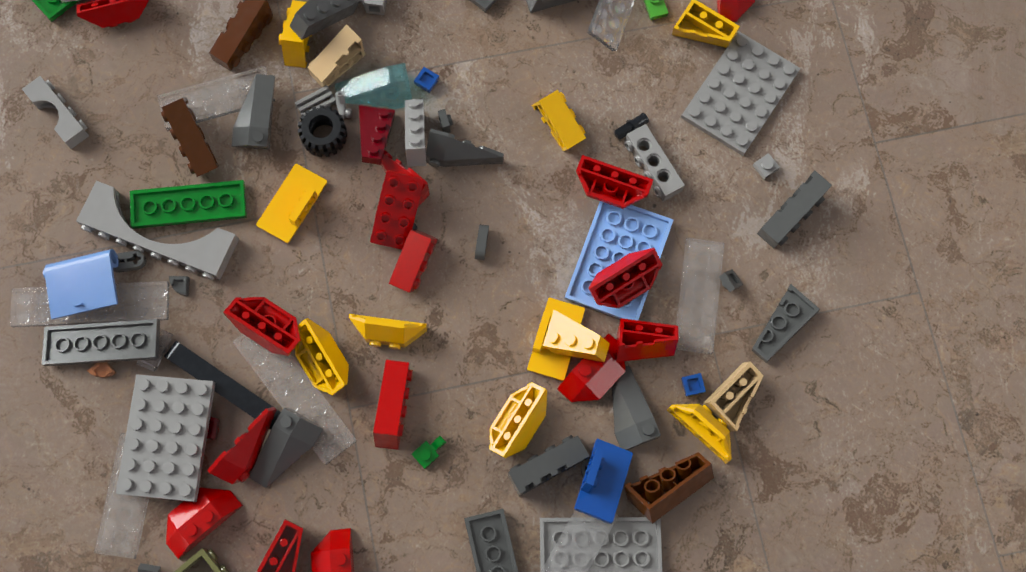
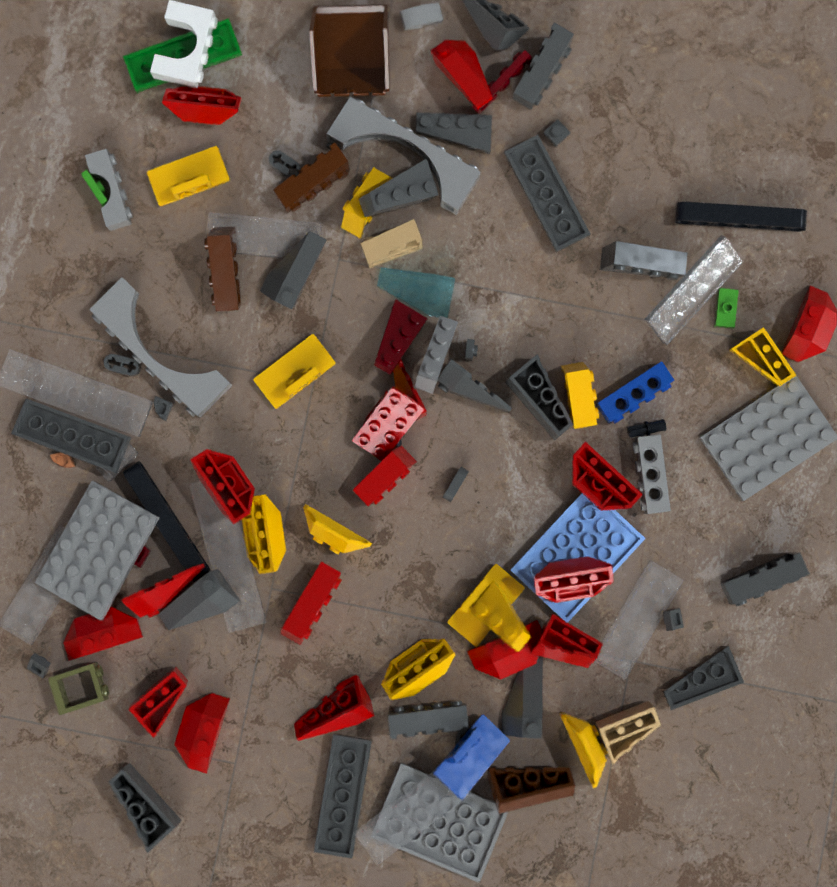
camera: 30 degrees right, 10 degrees up
medium blue door [43,249,119,320] -> none
green plate [130,180,247,229] -> none
light grey tile [295,85,336,116] -> none
black tyre [298,105,347,157] -> none
light grey arm [335,91,352,119] -> none
green plate [412,436,446,469] -> none
blue plate [414,67,440,93] -> none
blue plate [681,373,706,397] -> none
light grey plate [753,153,780,179] -> none
none -> bright green plate [81,170,109,207]
none -> yellow bracket [147,146,230,206]
none -> dark grey beam [269,151,301,178]
none -> red wedge [294,675,374,741]
none -> dark grey wedge [505,354,573,440]
none -> blue brick [596,361,674,424]

